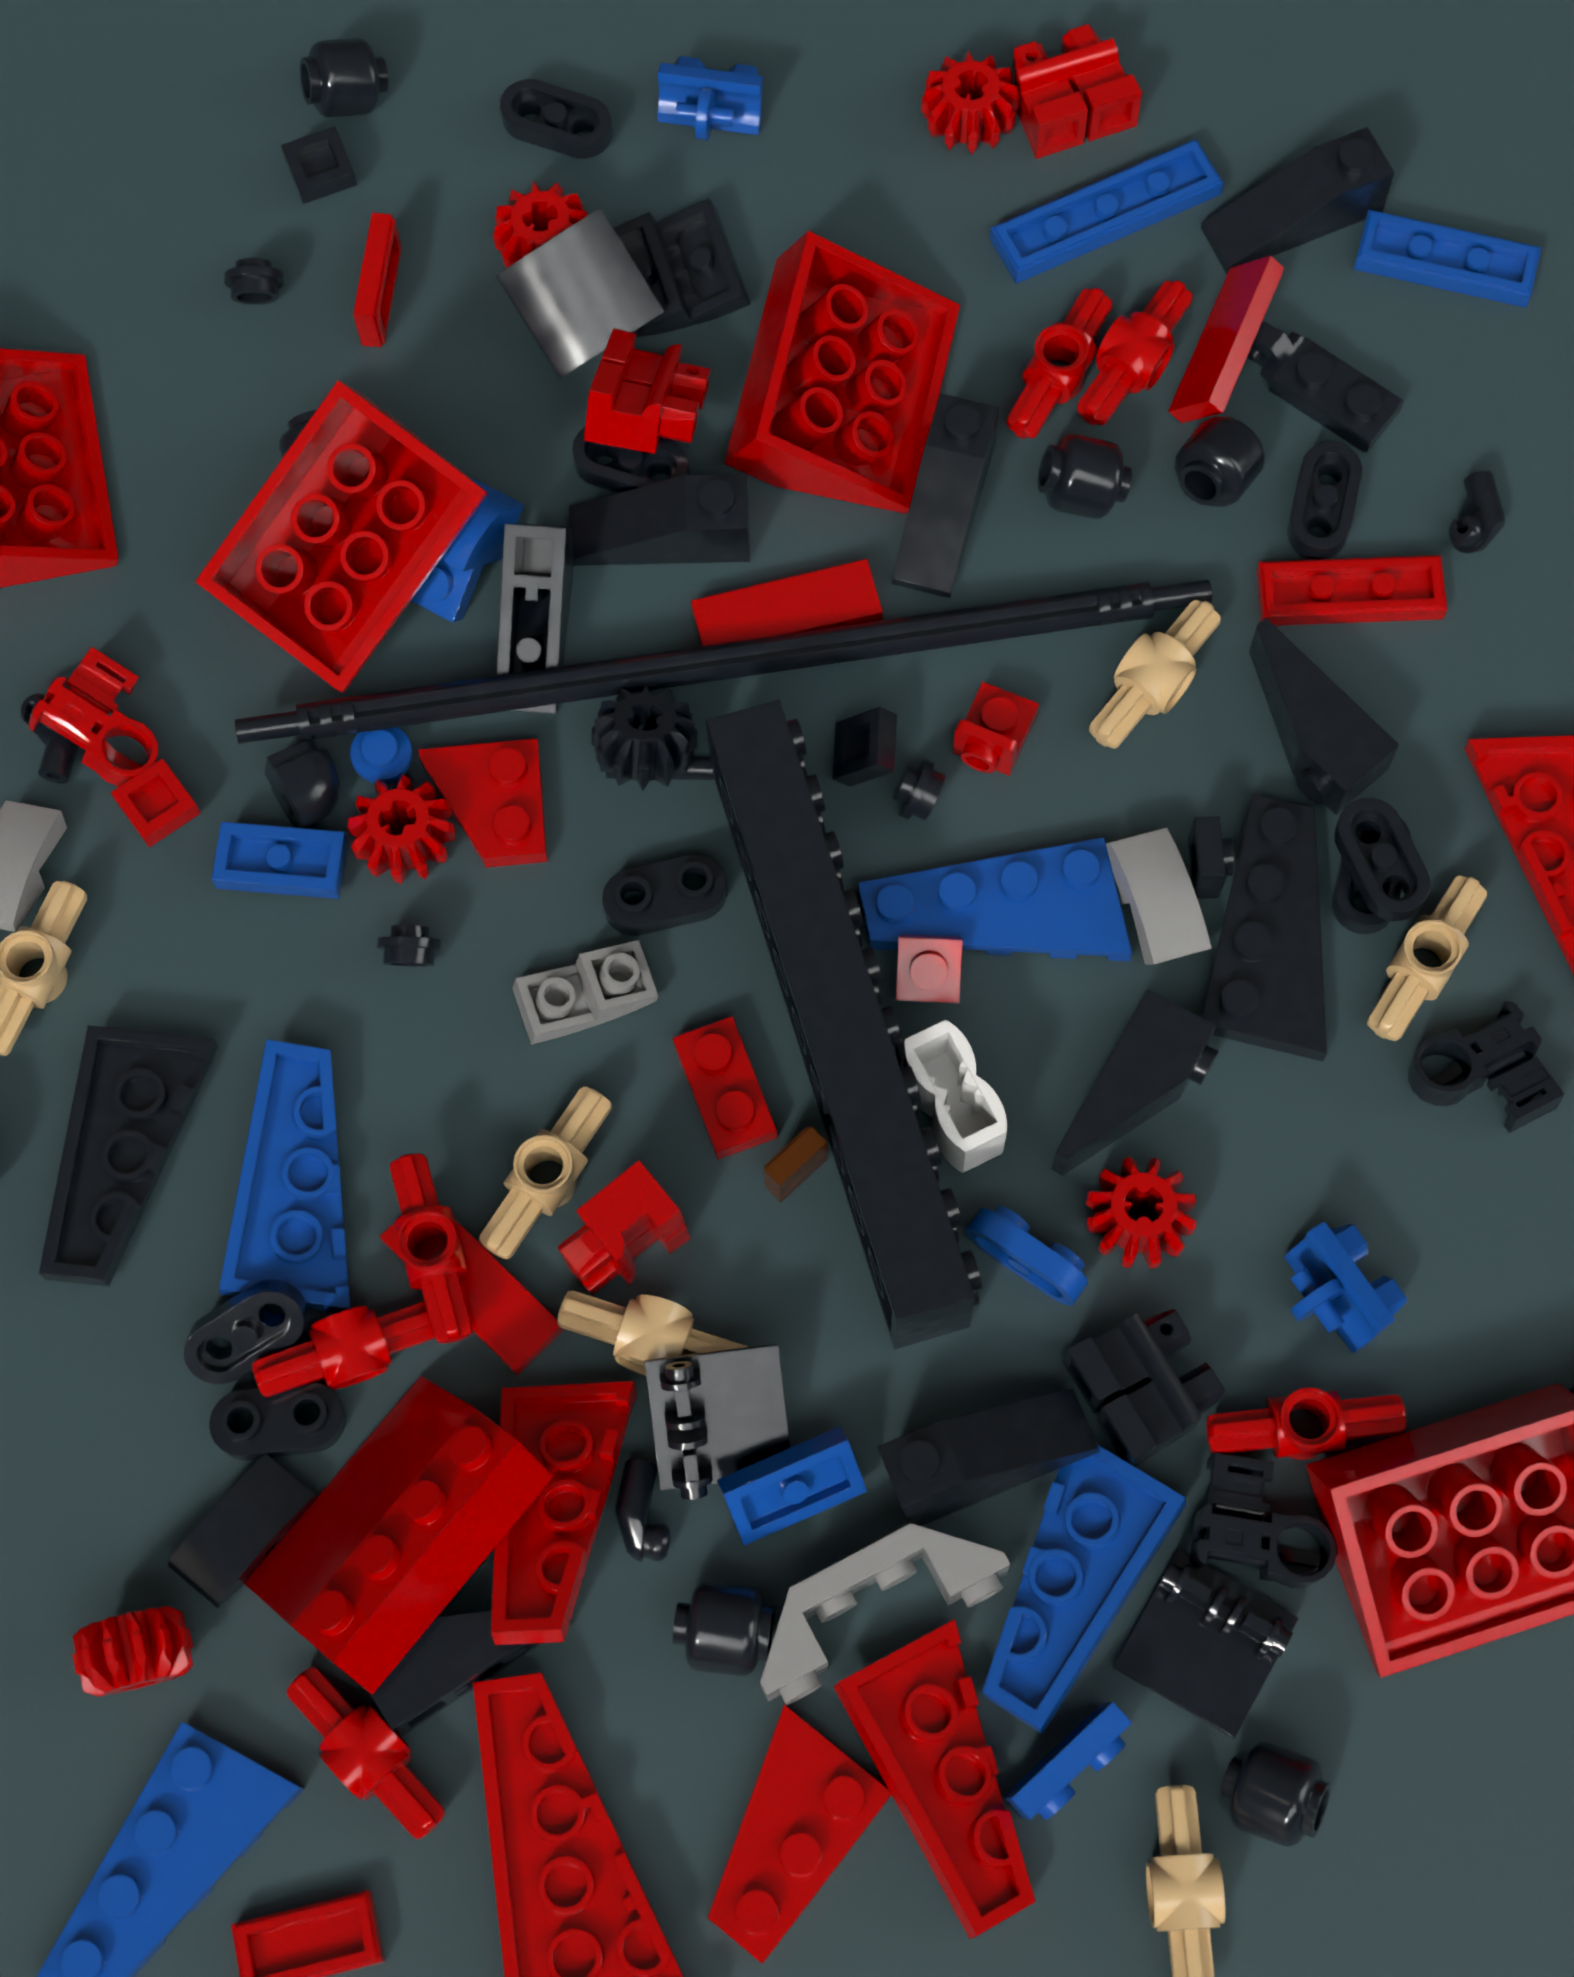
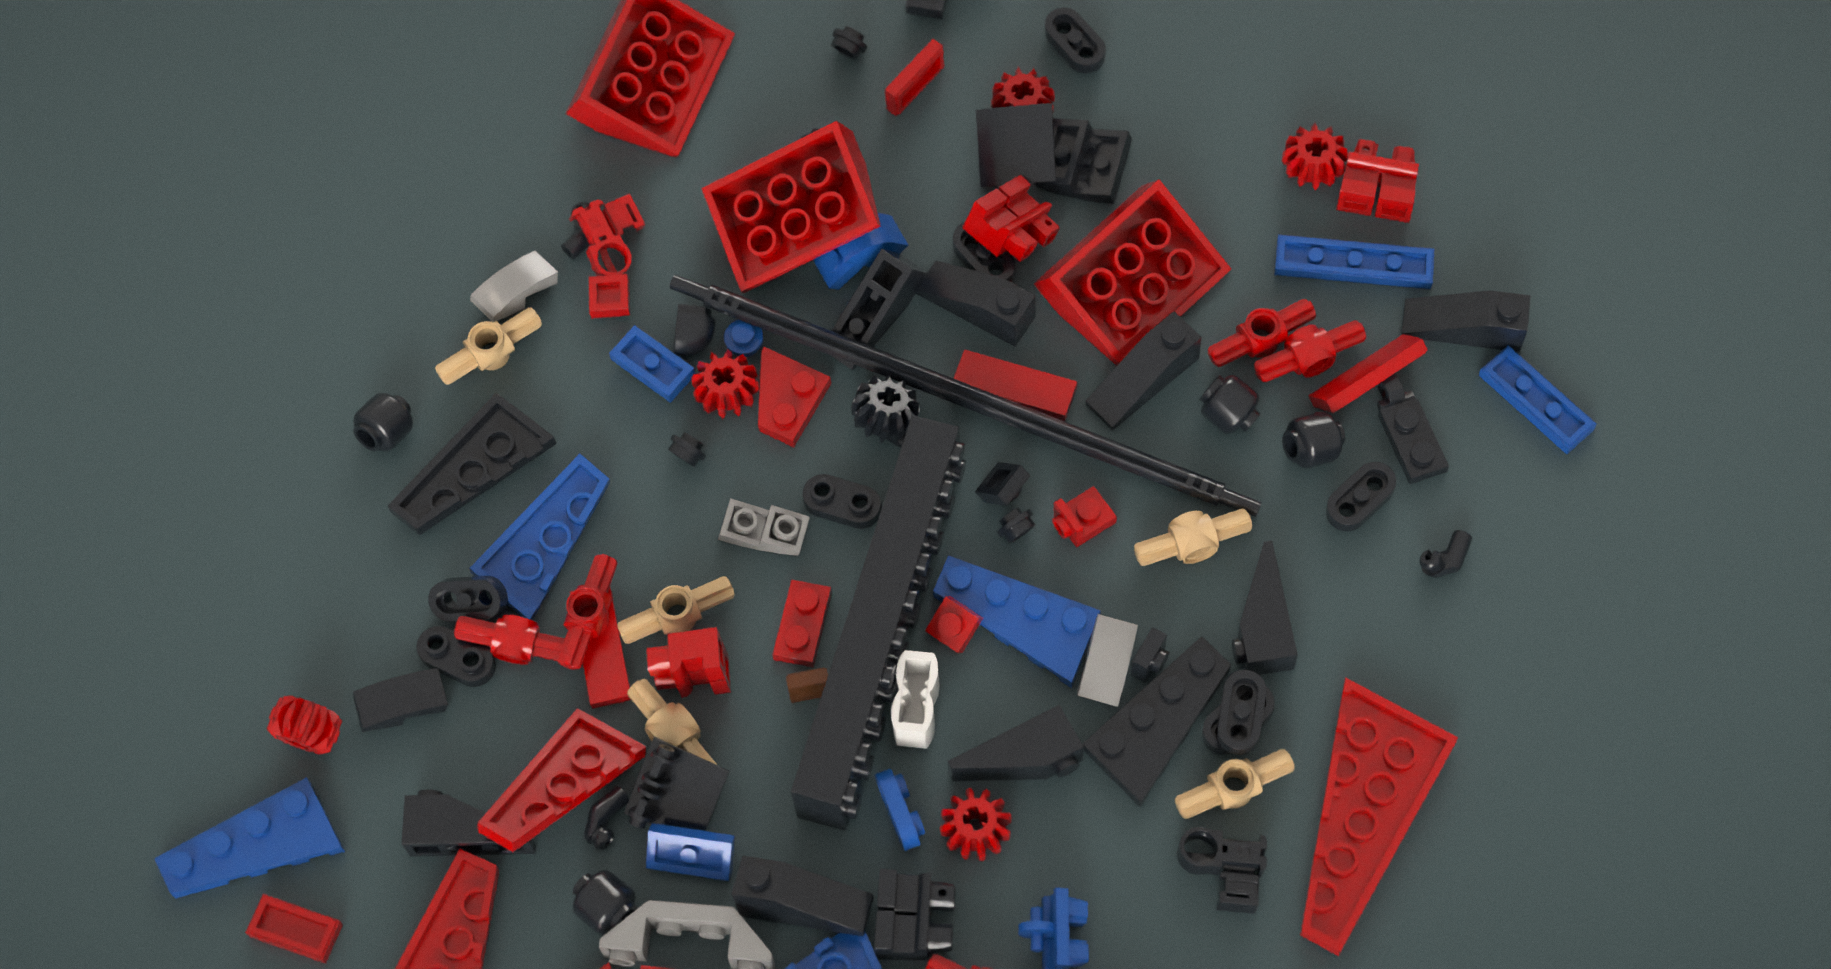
camera: 35 degrees right, 5 degrees down
red slope [244,1376,553,1695] -> none
red axle [286,1667,446,1840] -> none
blue hips [657,56,763,141] -> none
red tile [1256,555,1447,626] -> none

